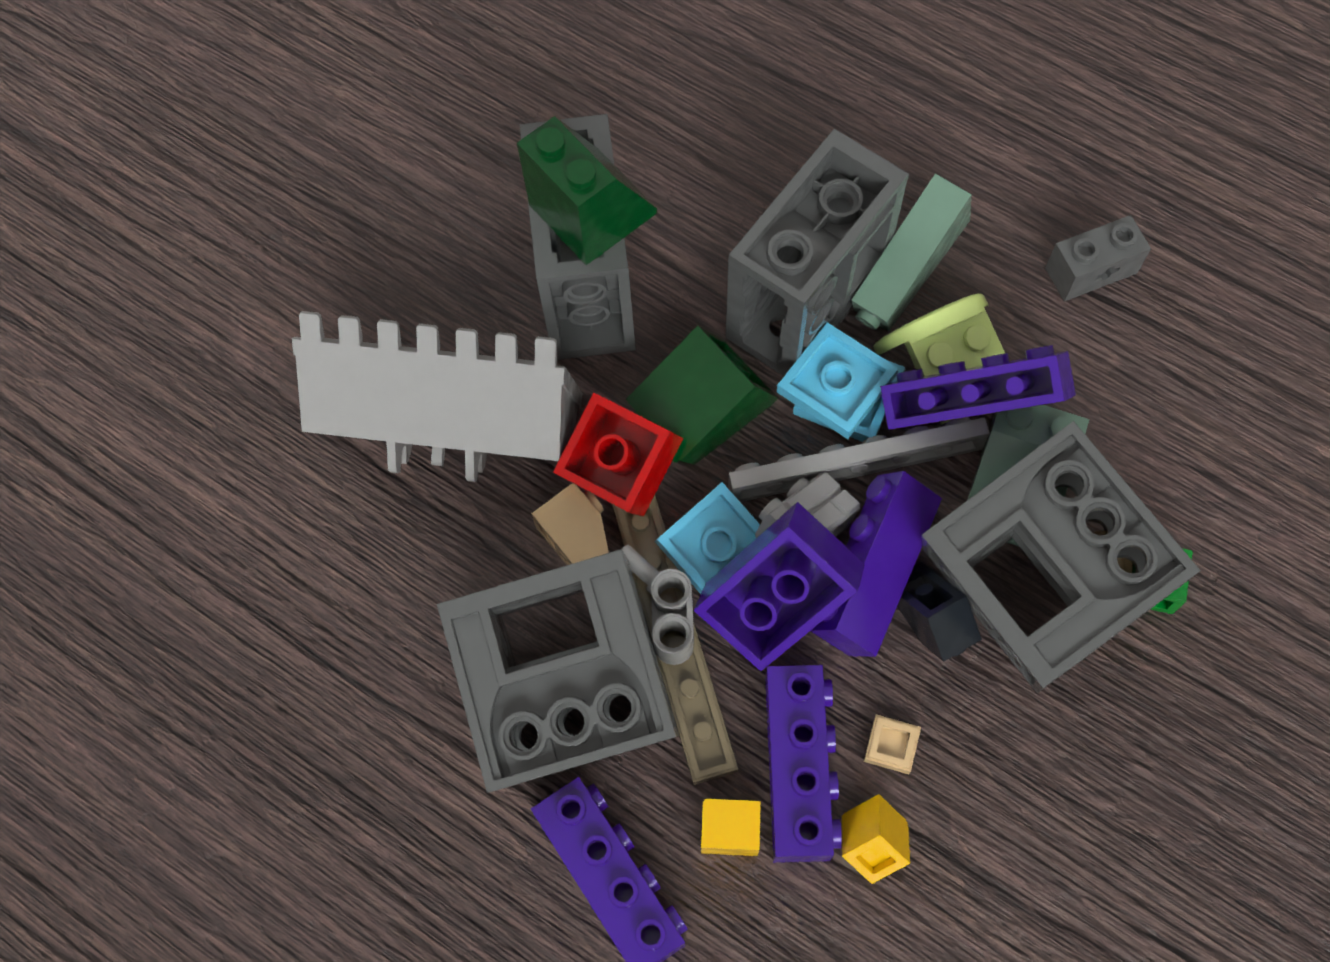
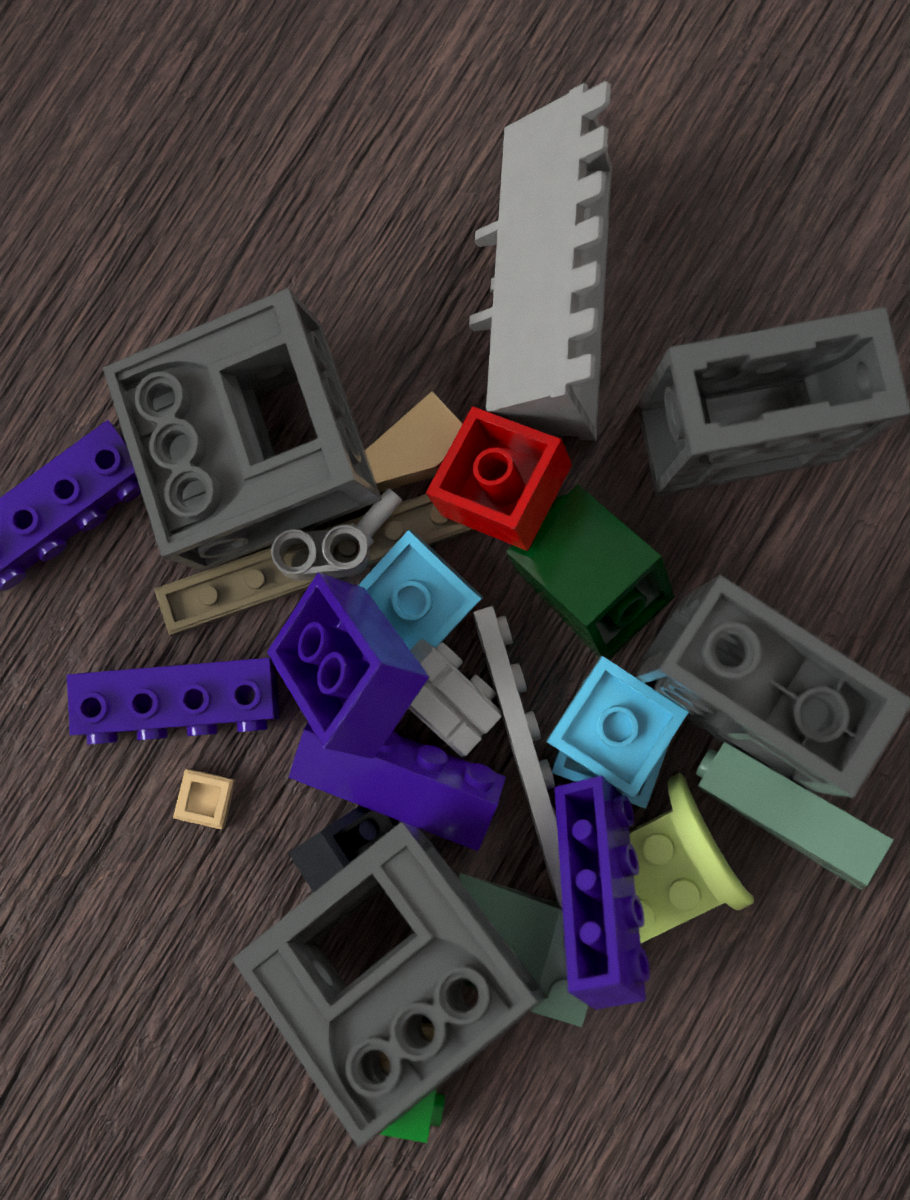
camera: 80 degrees right, 15 degrees up
dark green slope [517,116,657,266] -> none
yellow panel [701,799,761,856] -> none
yellow panel [842,794,910,884] -> none
dark grey brick [1045,215,1151,302] -> none

